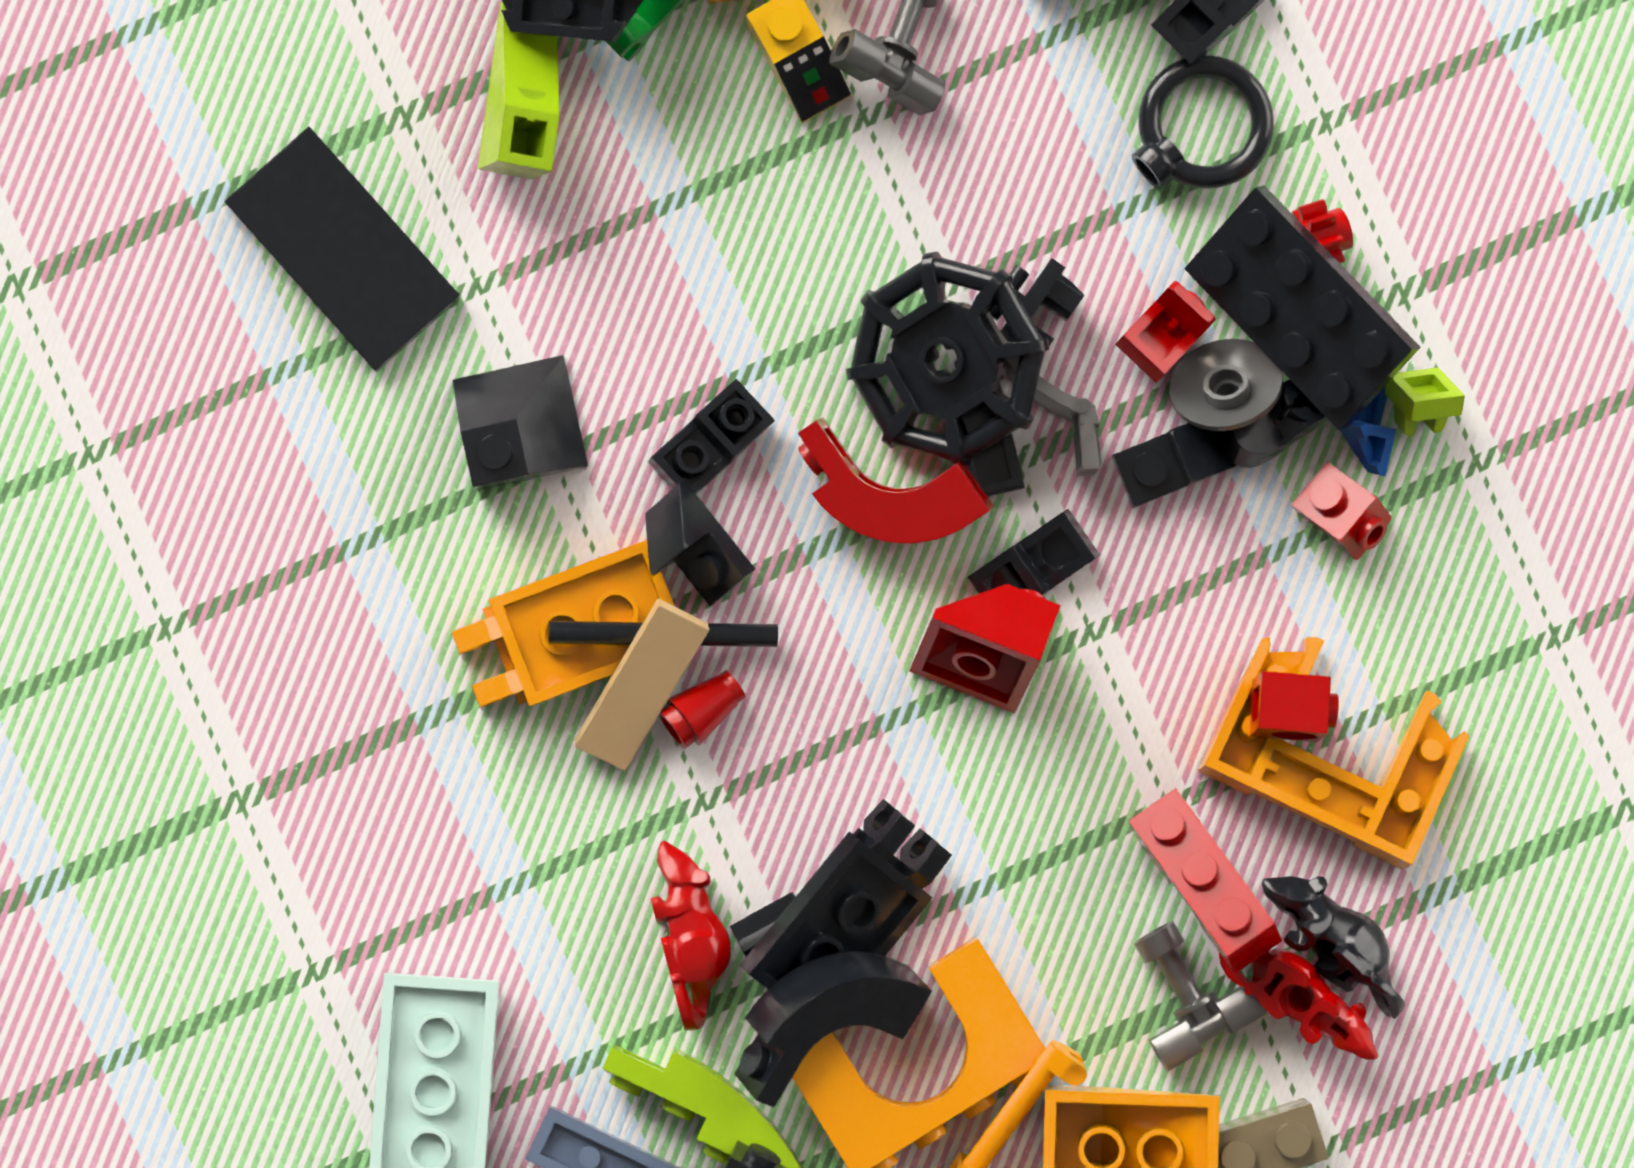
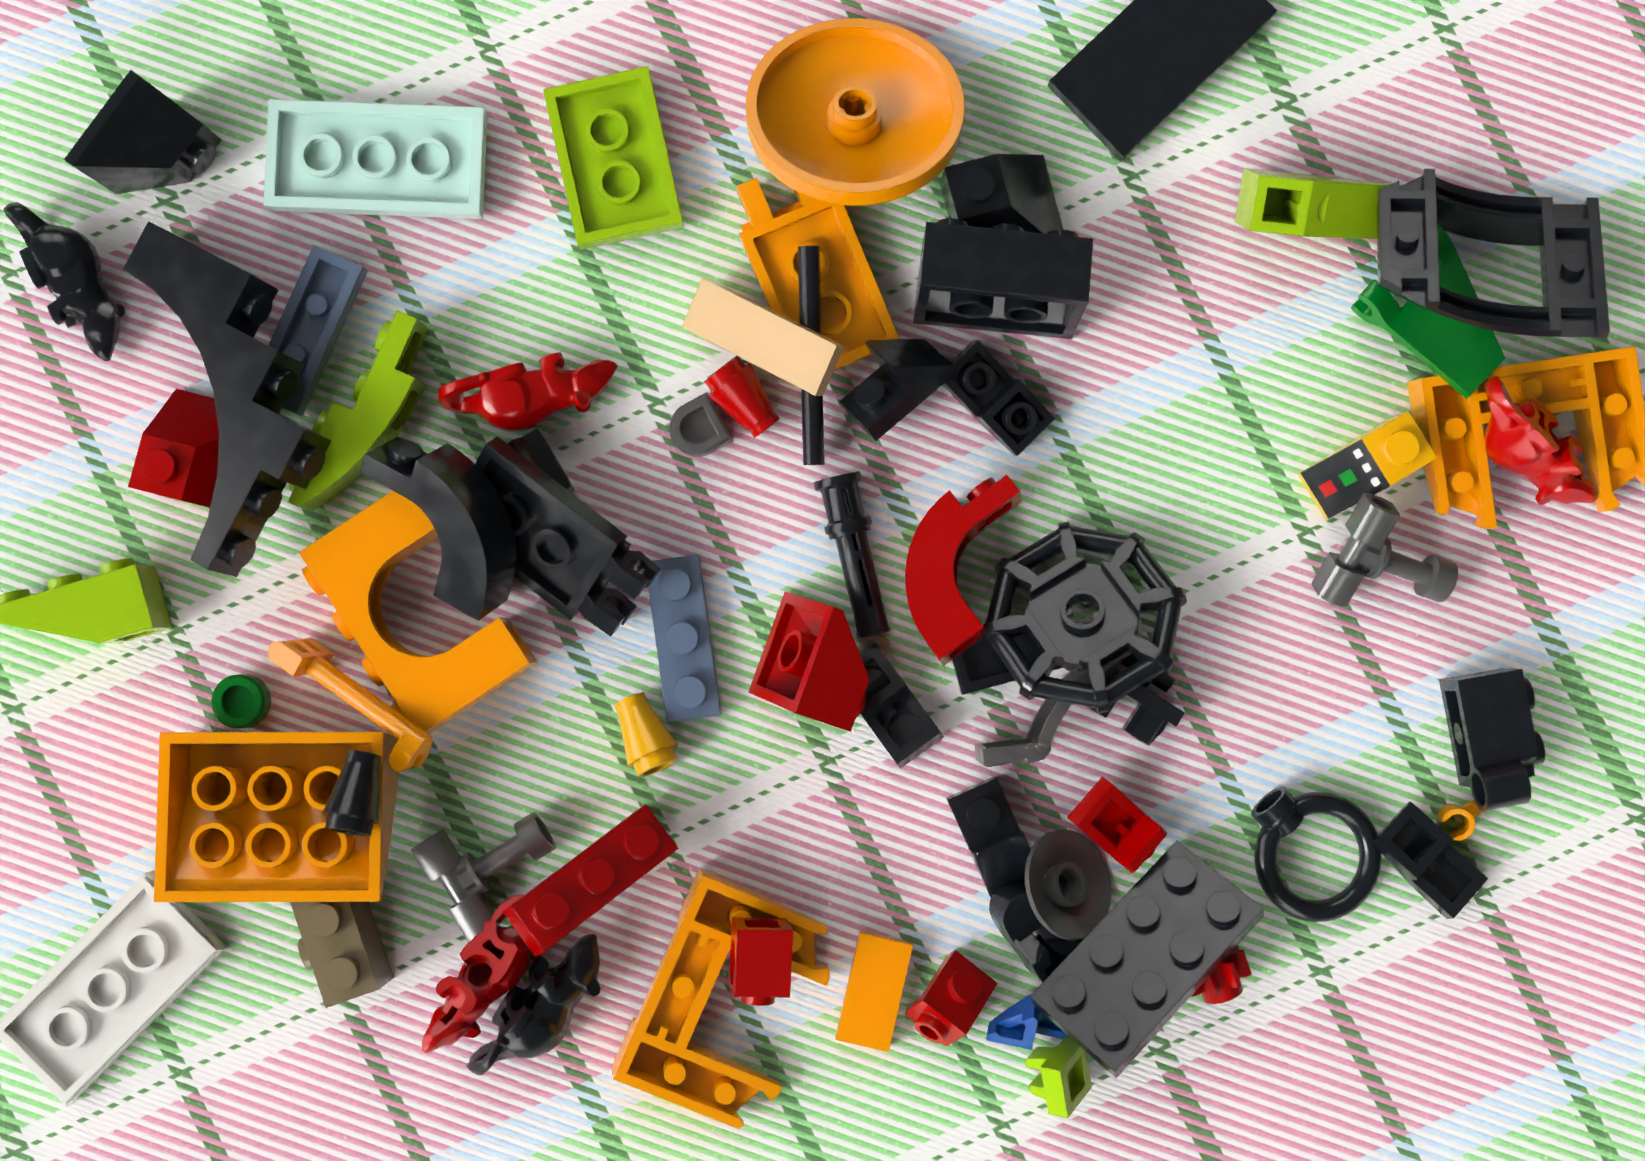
camera: 90 degrees right, 0 degrees up
none -> black cone [322,750,381,837]
none -> lime plate [543,66,684,250]
none -> yellow cone [614,692,678,778]
none -> sand blue plate [648,554,722,723]
none -> flat silver tile [669,392,733,457]
none -> light orange dish [746,18,965,206]
none -> black pin [813,471,891,638]
none -> light orange tile [835,930,913,1052]
none -> black slope [913,218,1093,339]

